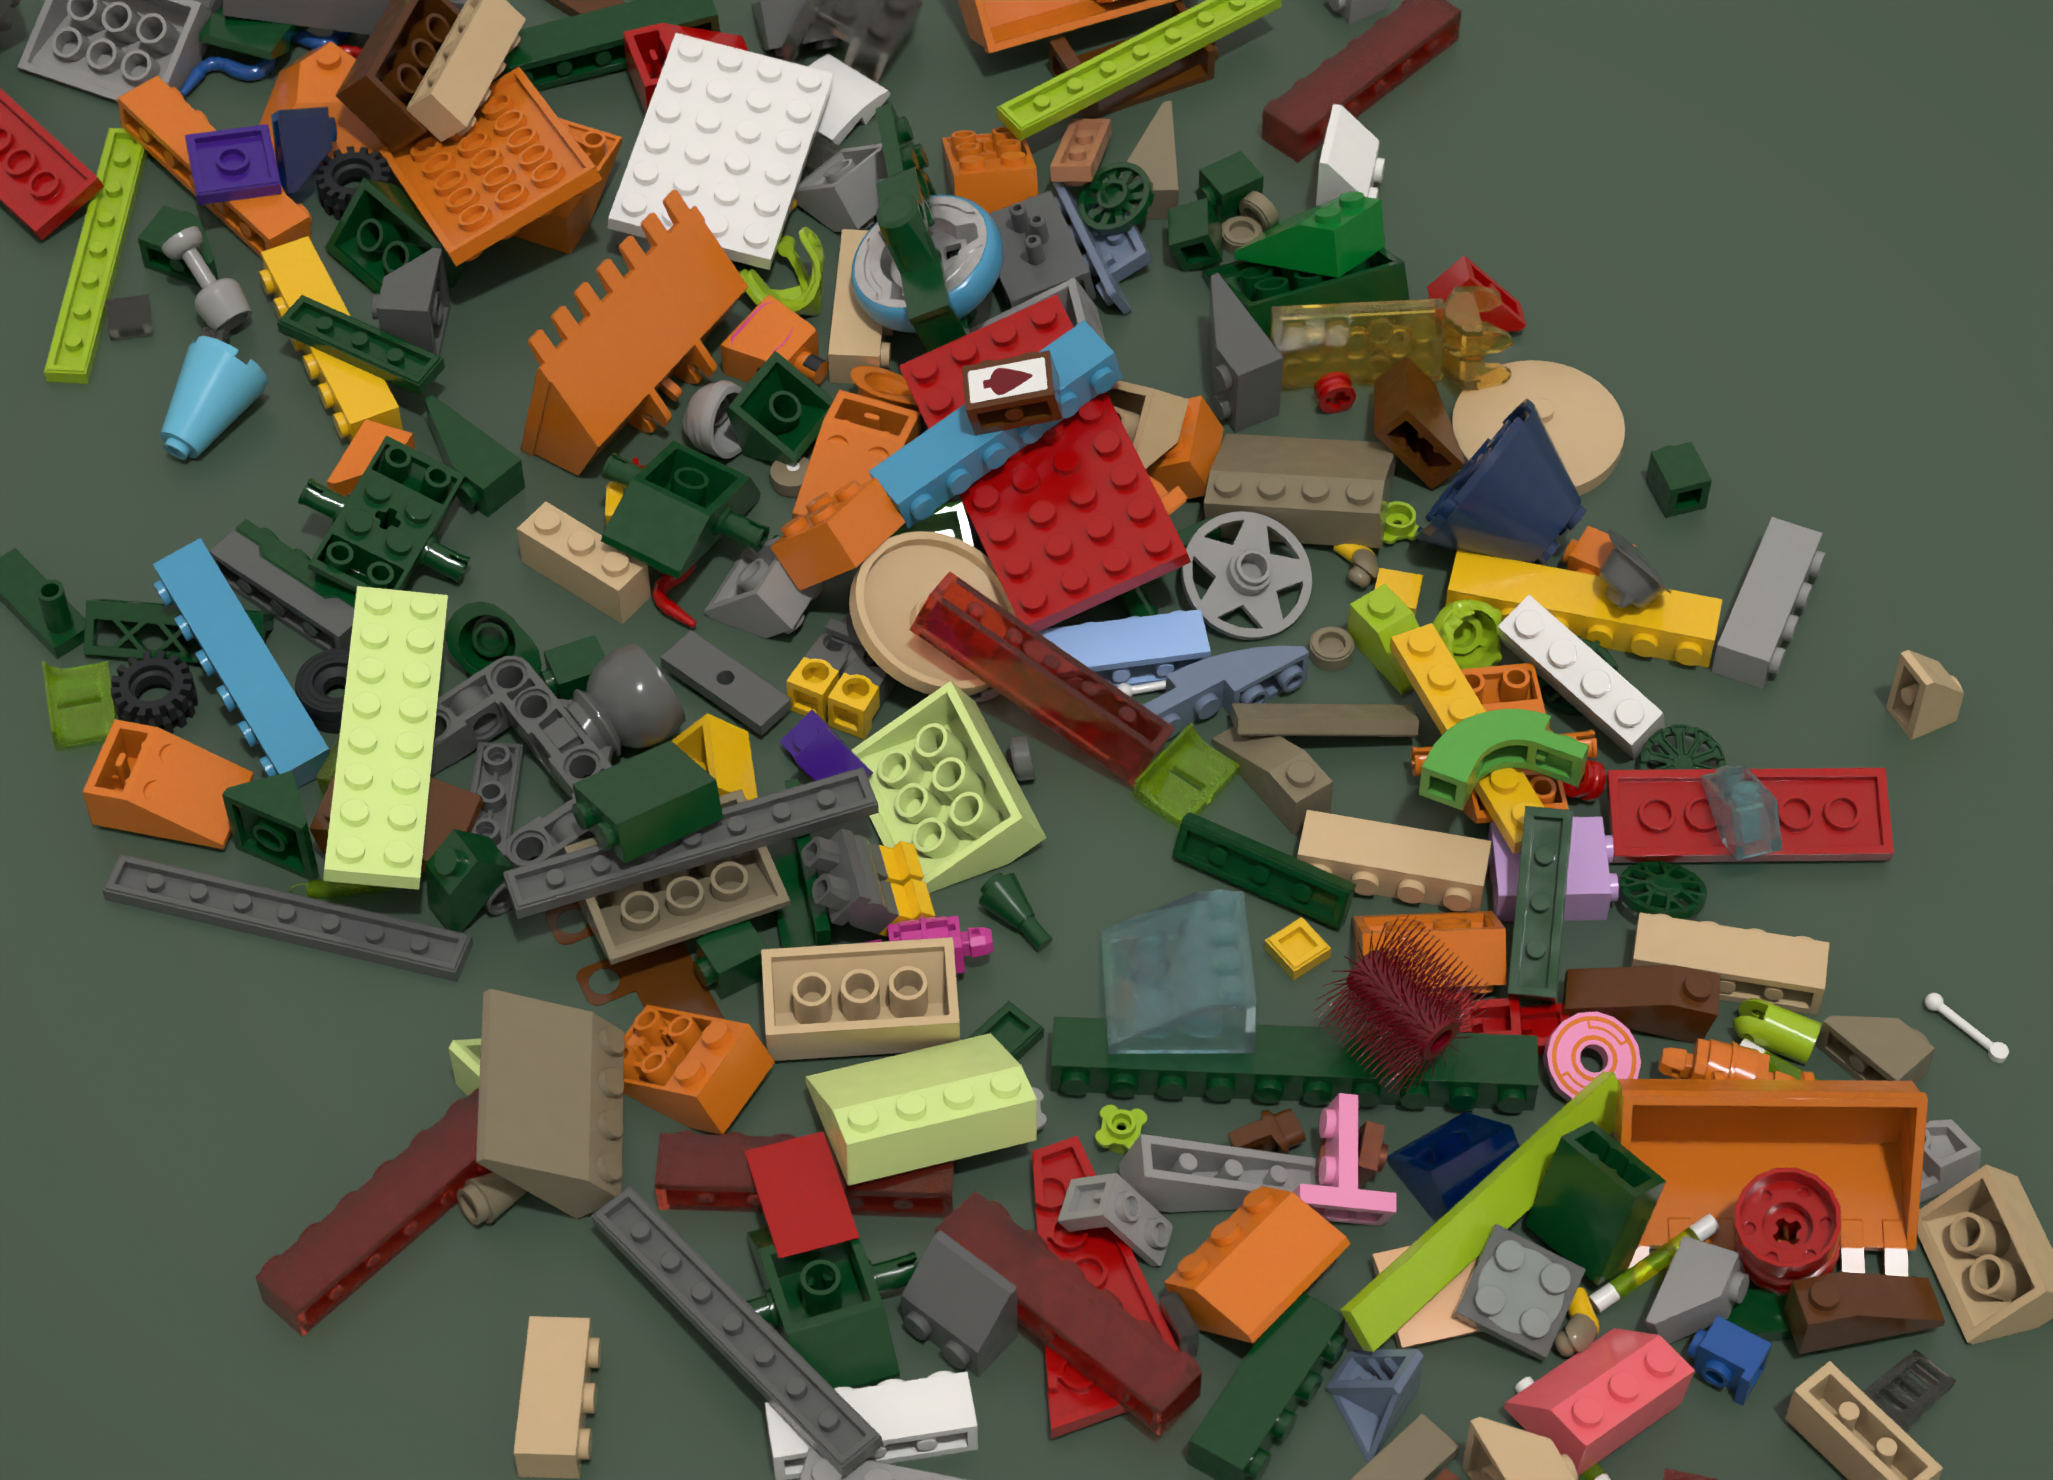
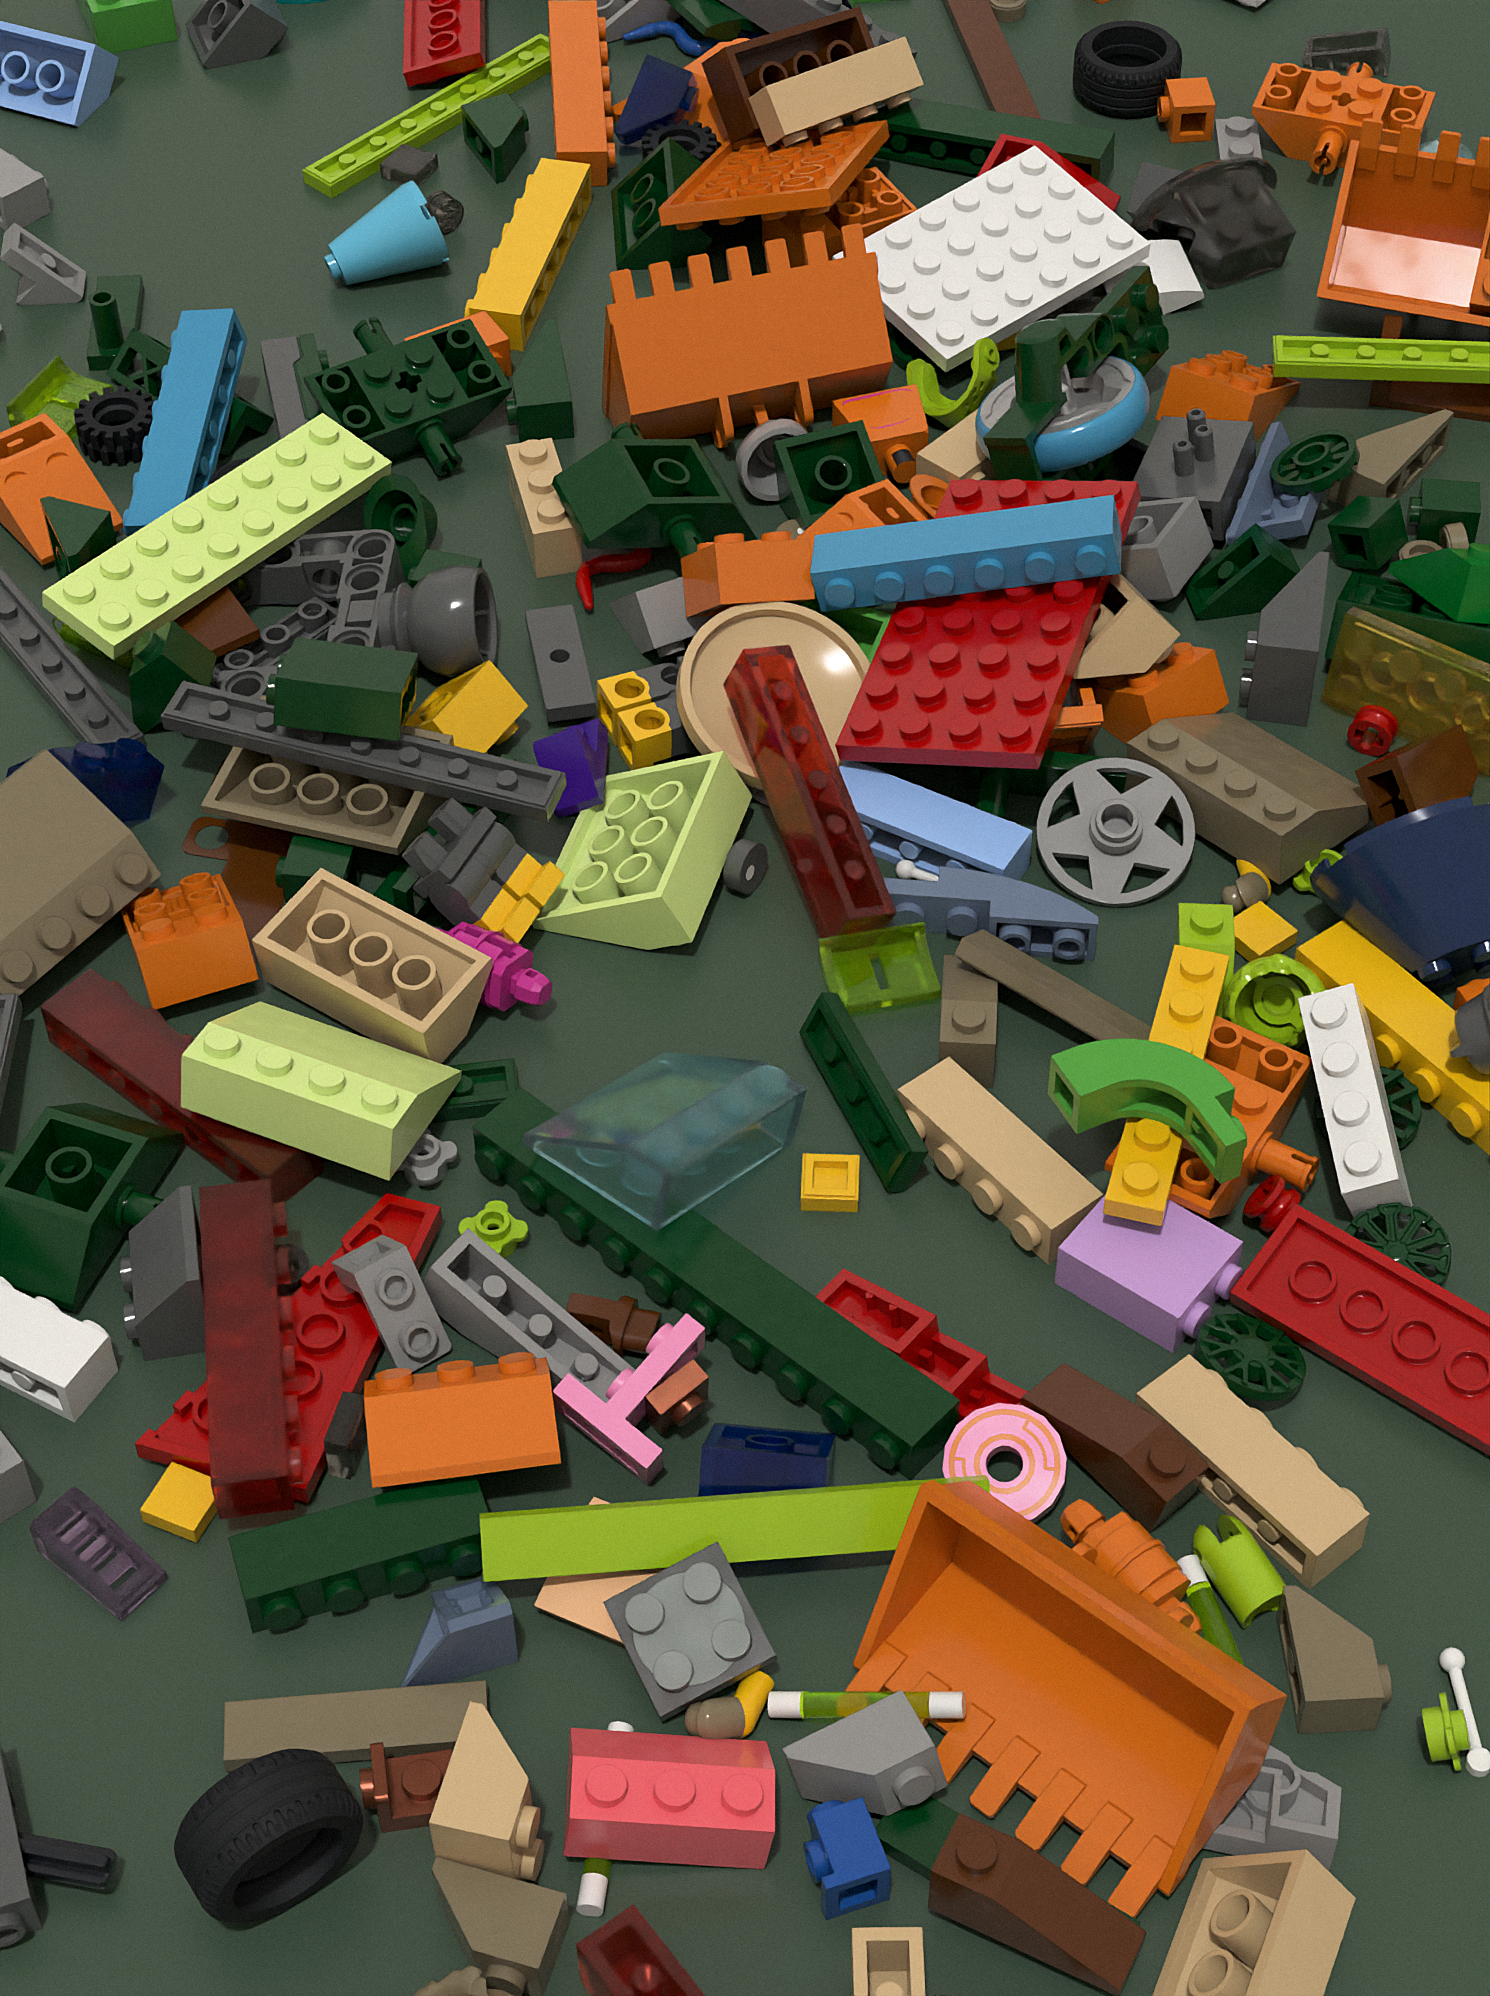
camera: 40 degrees right, 5 degrees down
light grey piece [161,226,252,334] -> none
dark purple tile [185,124,282,205] -> none
dark green tile [277,295,445,396] -> none
dark grey slope [372,248,451,356] -> none
red sticker [744,1131,860,1259] -> none
reddish brown brick [962,350,1063,436] -> none
dark green cone [979,873,1053,951] -> none
nougat plate [1050,118,1112,186] -> none
dark tan tile [1309,626,1354,671] -> none
dark red piece [1313,915,1492,1094] -> none
orange slope [1352,911,1507,995] -> none
dark green fence [1508,806,1573,1005] -> none
dark green brick [1525,1121,1666,1285] -> none
clear light blue slope [1702,764,1782,860] -> none
red wheel [1735,1168,1841,1295] -> none
none -> clear blue slope [6,738,165,822]
none -> yellow tile [140,1462,228,1543]
none -> dark green slope [1183,523,1300,621]
none -> lime plate [1422,1692,1471,1771]

